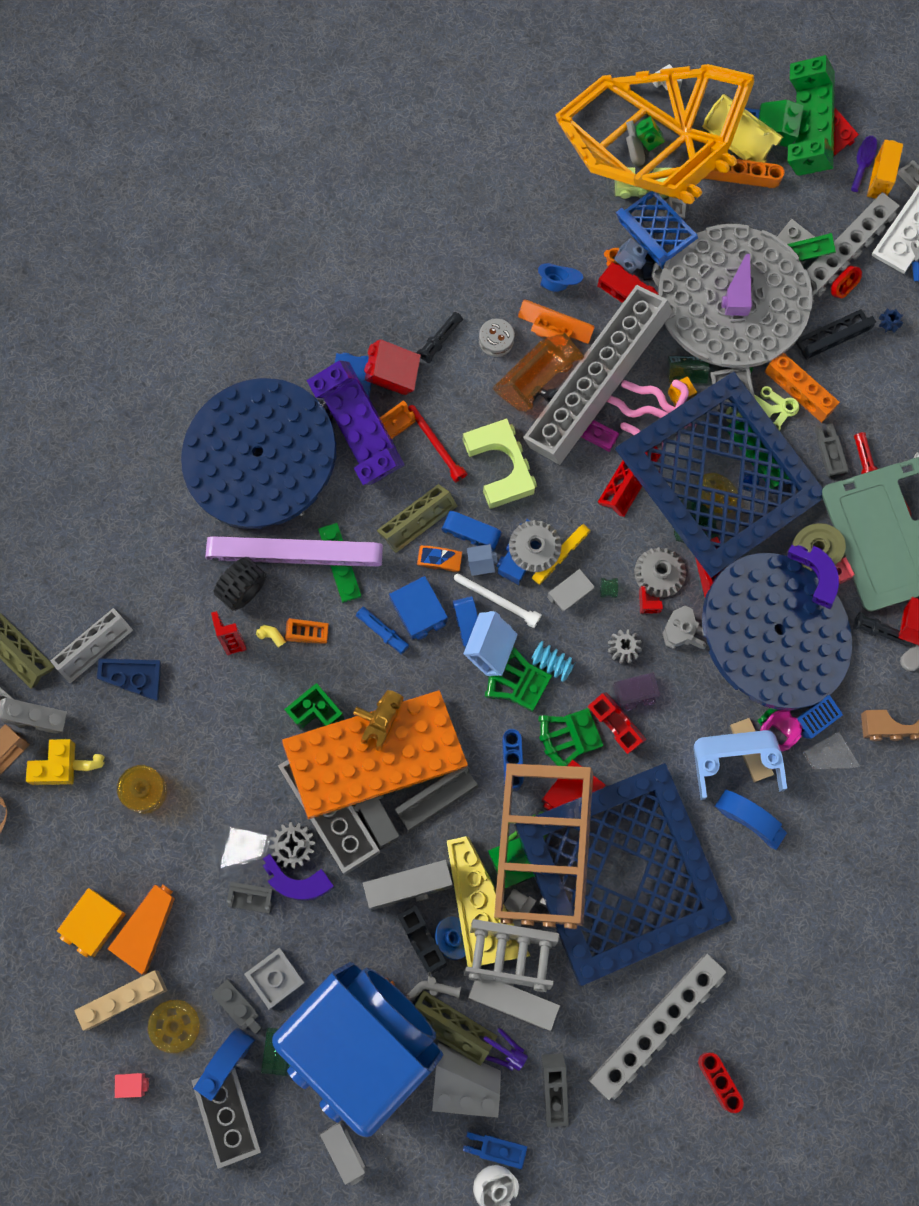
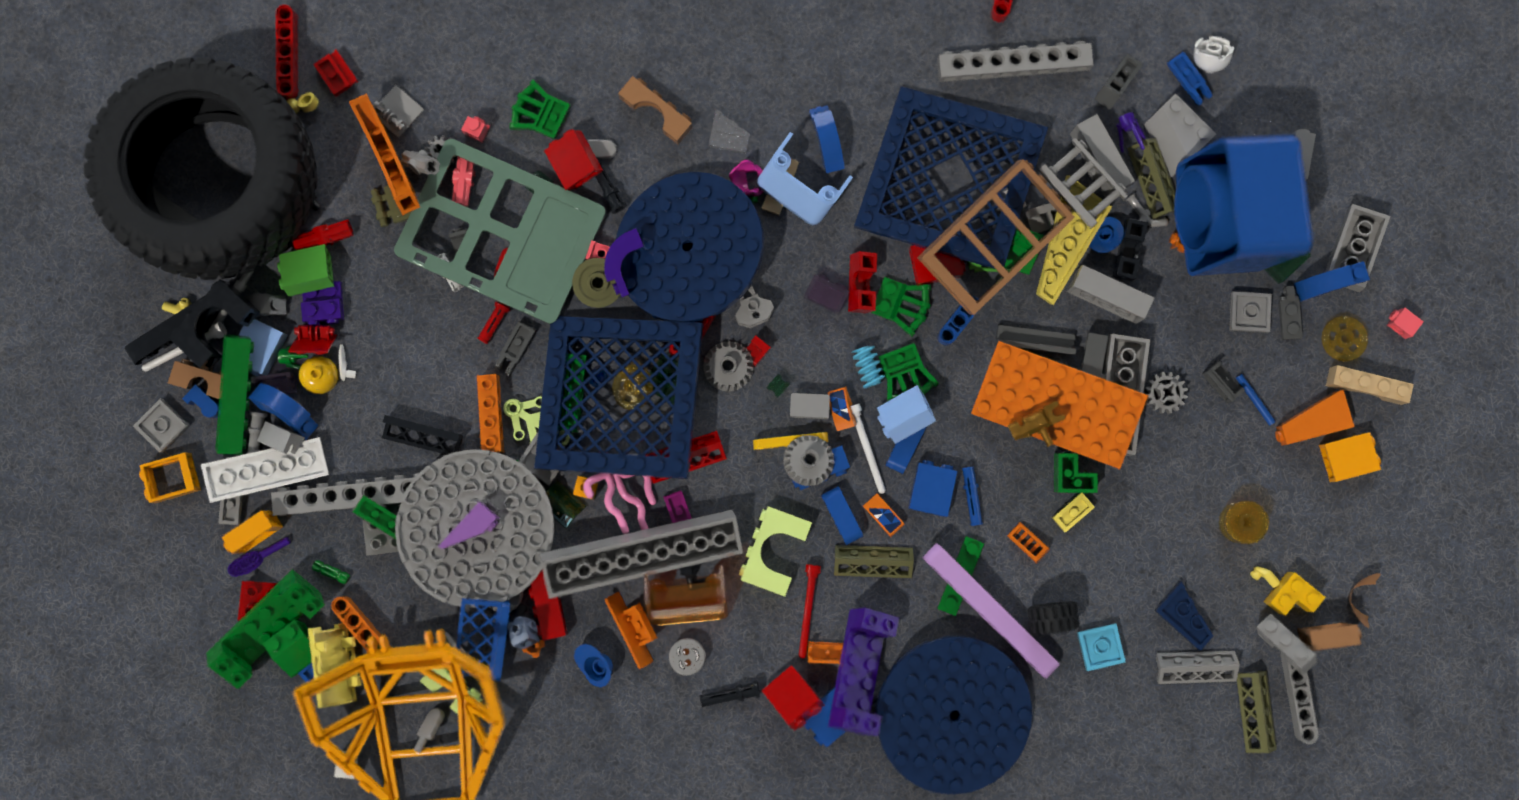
camera: 135 degrees left, 10 degrees up
red fence [211,611,247,655] -> none
clear wing [220,828,271,869] -> none
light yellow arm [256,625,286,647] -> none
dark purple arch [263,854,335,901] -> none
sand blue brick [467,544,498,576] -> none
light grey gear [608,629,642,664] -> none
green brick [635,116,665,152] -> none
blue panel [796,695,843,739] -> none
red plate [831,266,862,298] -> none
dark blue gear [878,308,903,333] -> none
none -> green axle [312,560,350,584]
none -> slope [828,387,857,431]
none -> light yellow plate [1052,493,1095,533]
none -> medium azure plate [1077,623,1126,671]
none -> blue bar [1236,374,1276,426]

